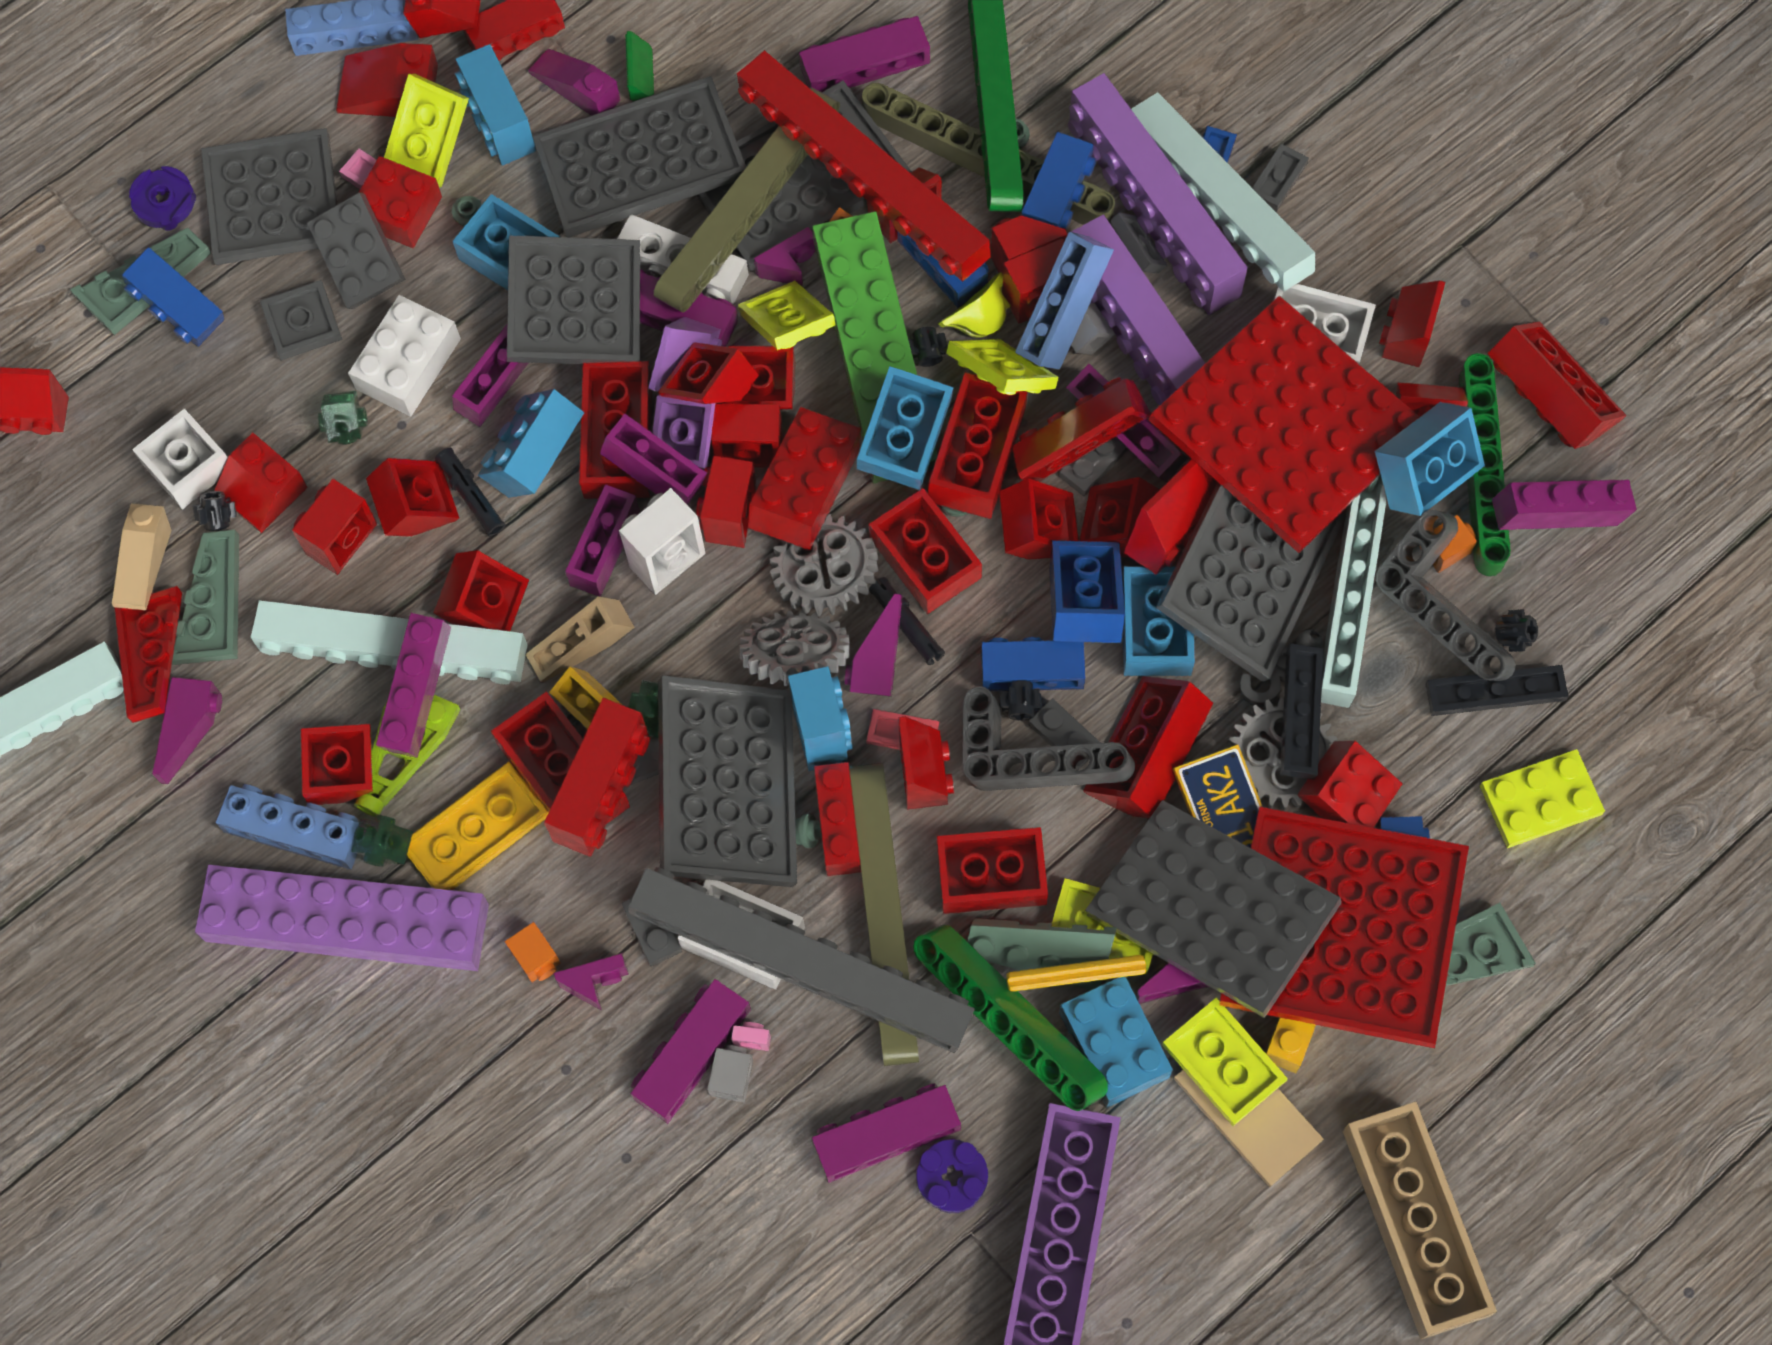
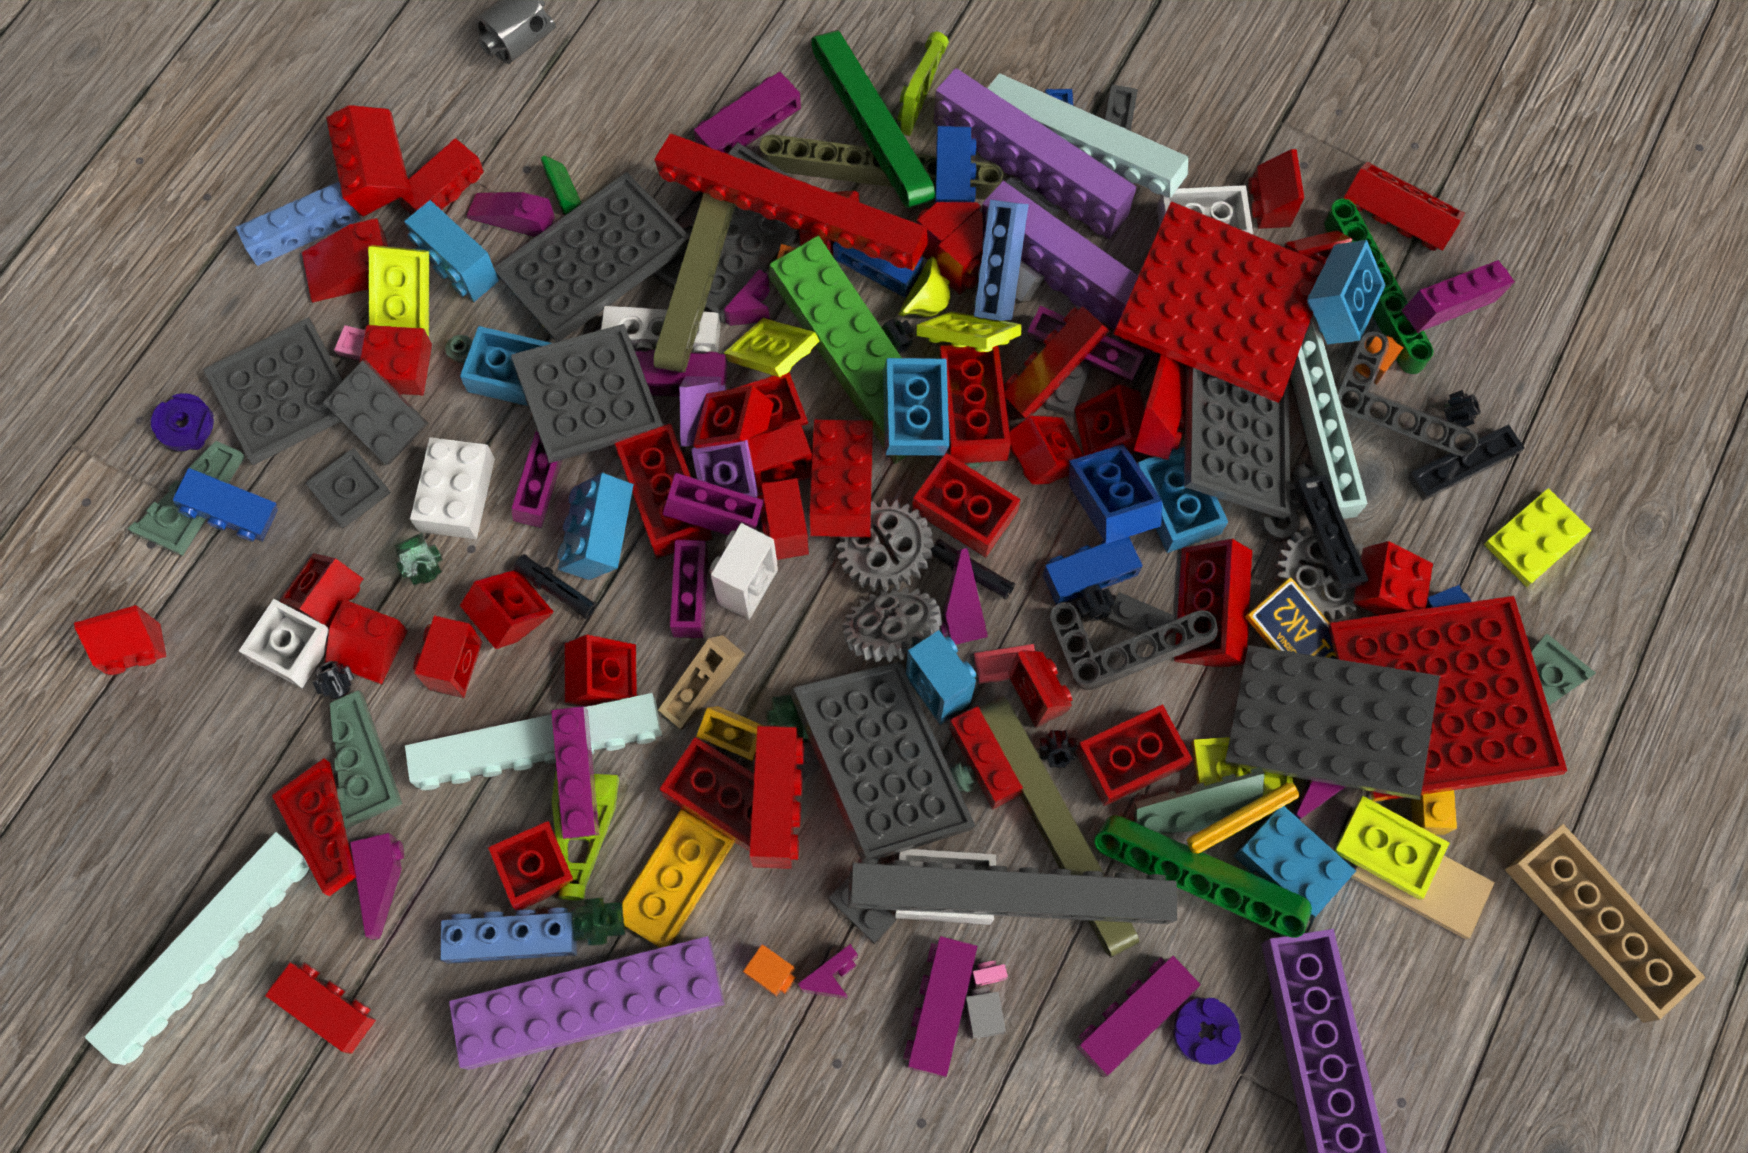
camera: 25 degrees left, 0 degrees up
tan slope [112,503,172,610] -> none
none -> red brick [265,962,376,1054]
none -> red slope [279,553,364,629]
none -> lime plate [898,31,949,136]
none -> black gear [1039,730,1077,768]

